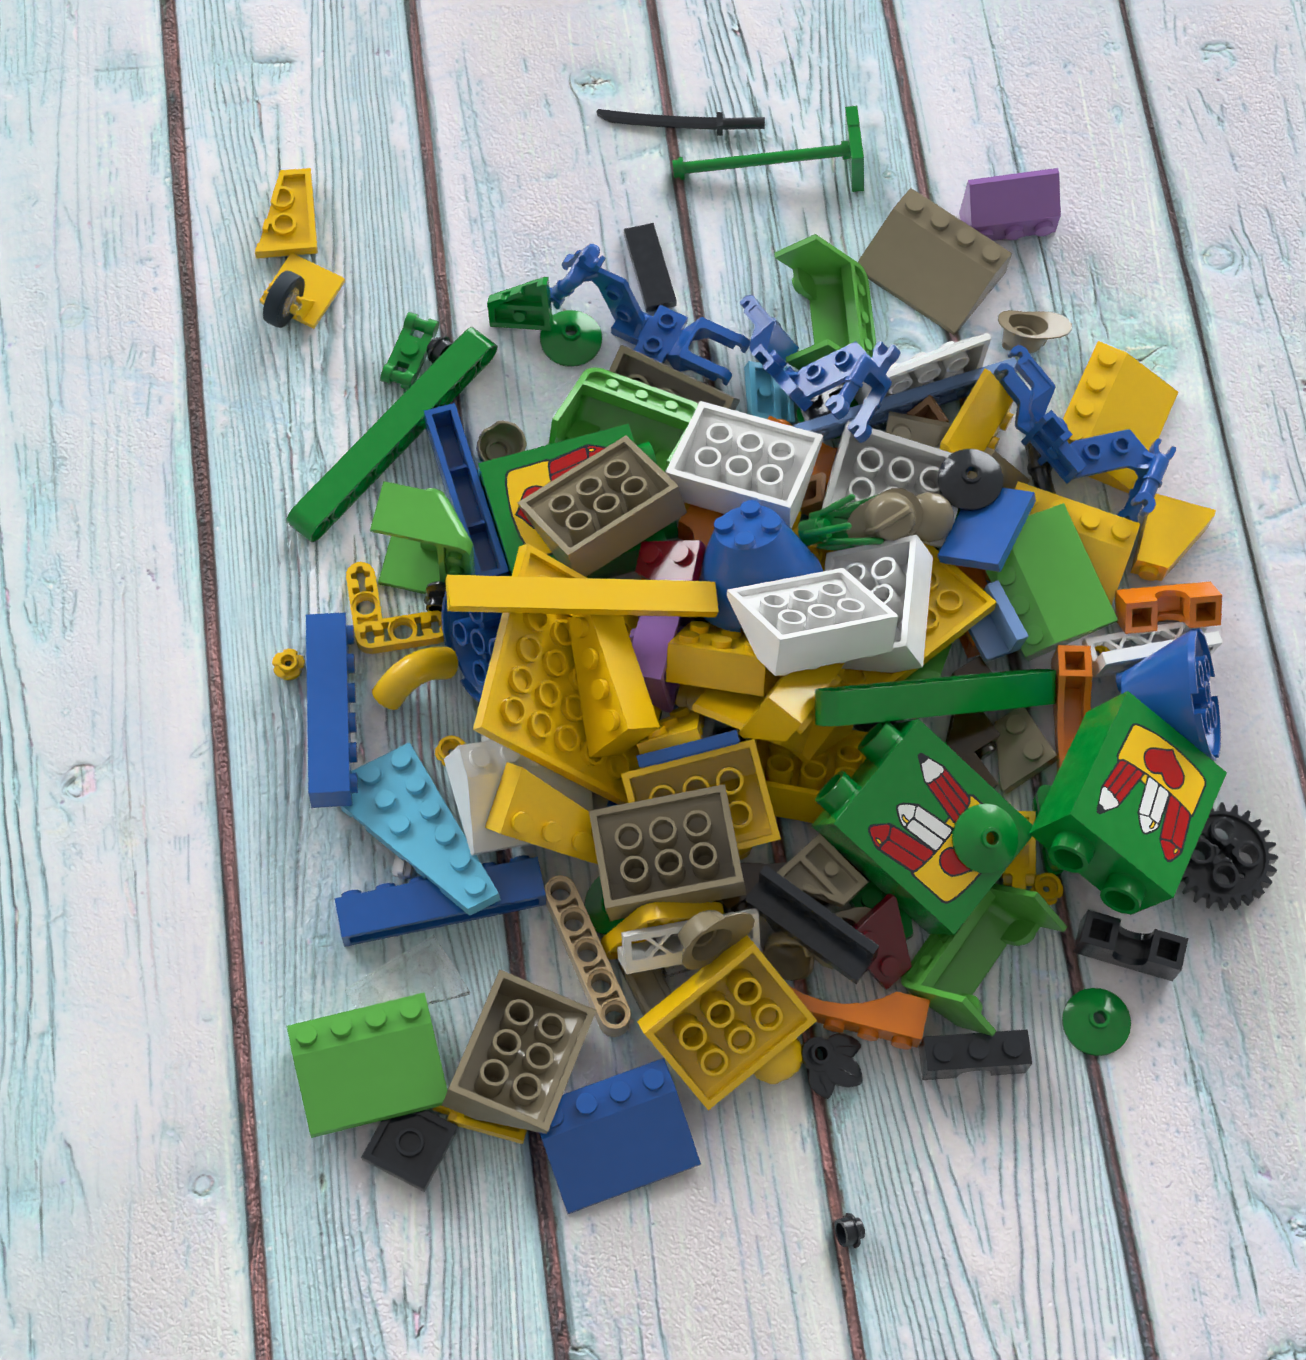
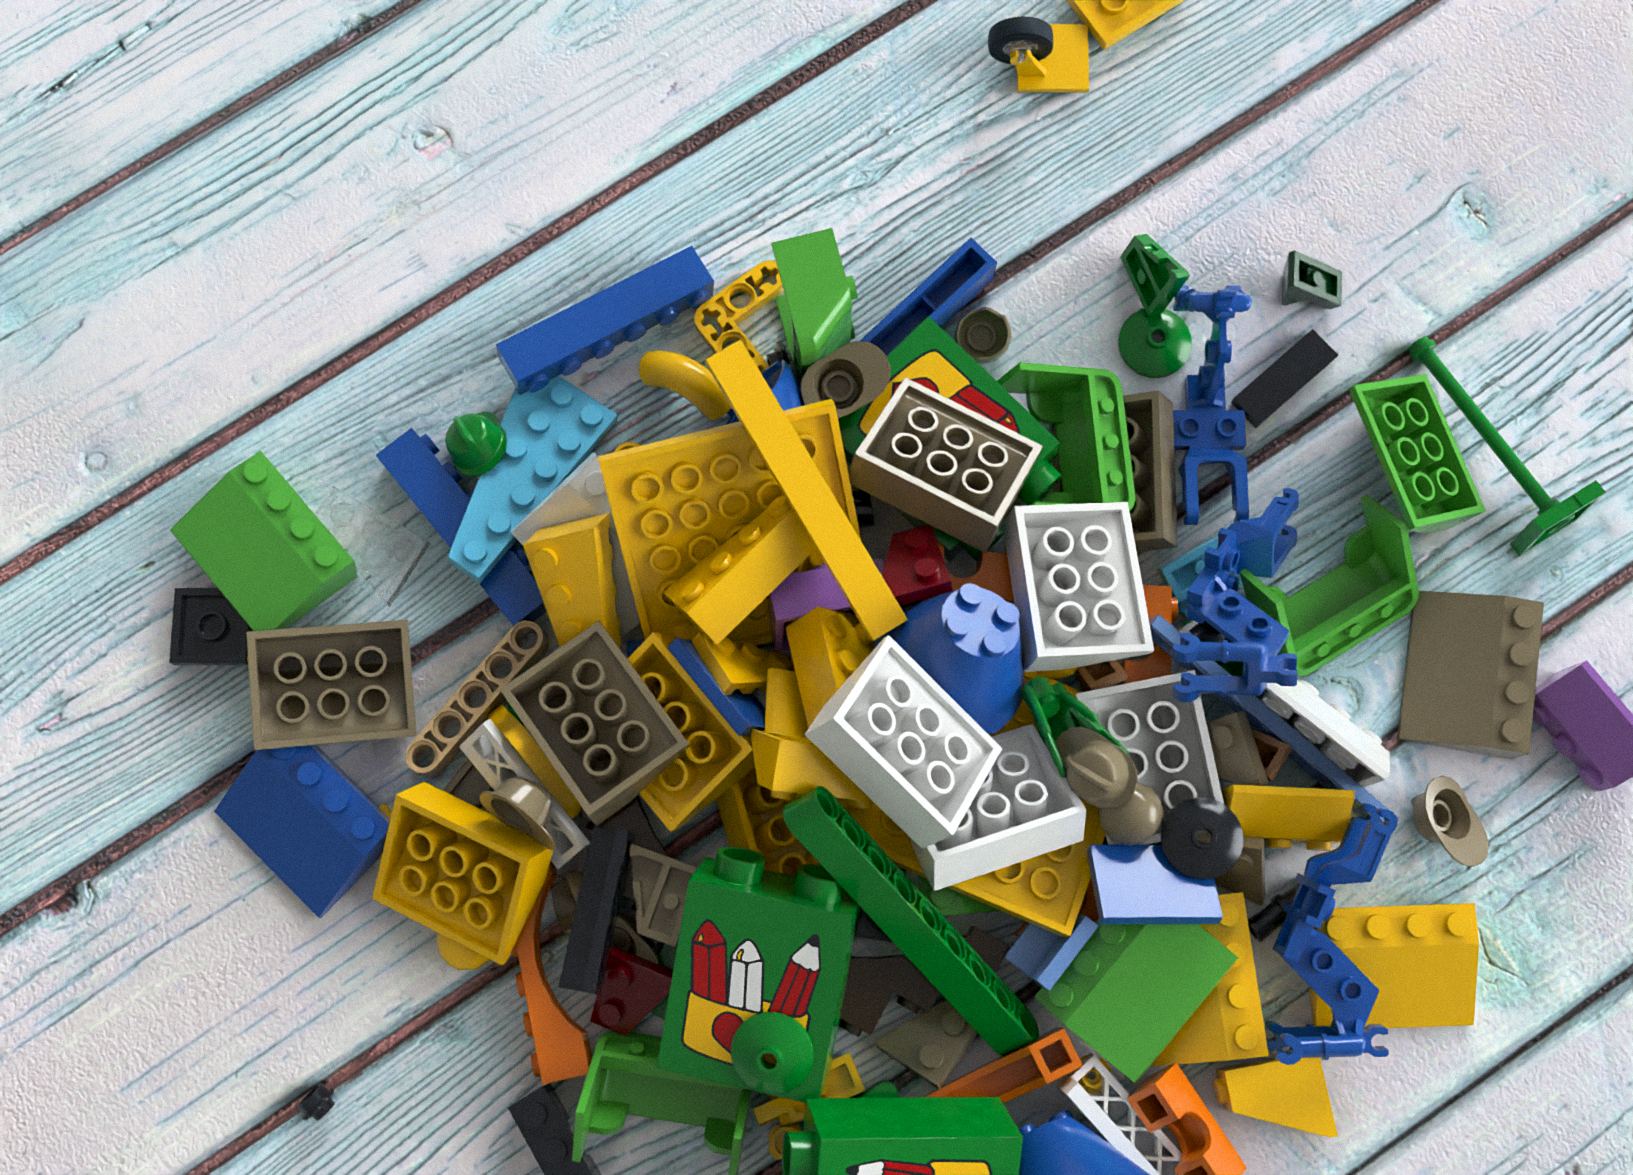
camera: 70 degrees right, 10 degrees up
yellow plate [272,648,305,680] -> none
green beam [286,327,498,543] -> none
green plate [380,312,439,390] -> none
black plate [426,336,452,364] -> none
black sword [596,109,765,136] -> none
black plate [801,1033,862,1099] -> none
none -> green piece [445,411,507,477]
none -> dark tan piece [801,341,891,418]
none -> slope [1282,250,1342,309]
none -> bright green slope [1348,374,1486,534]

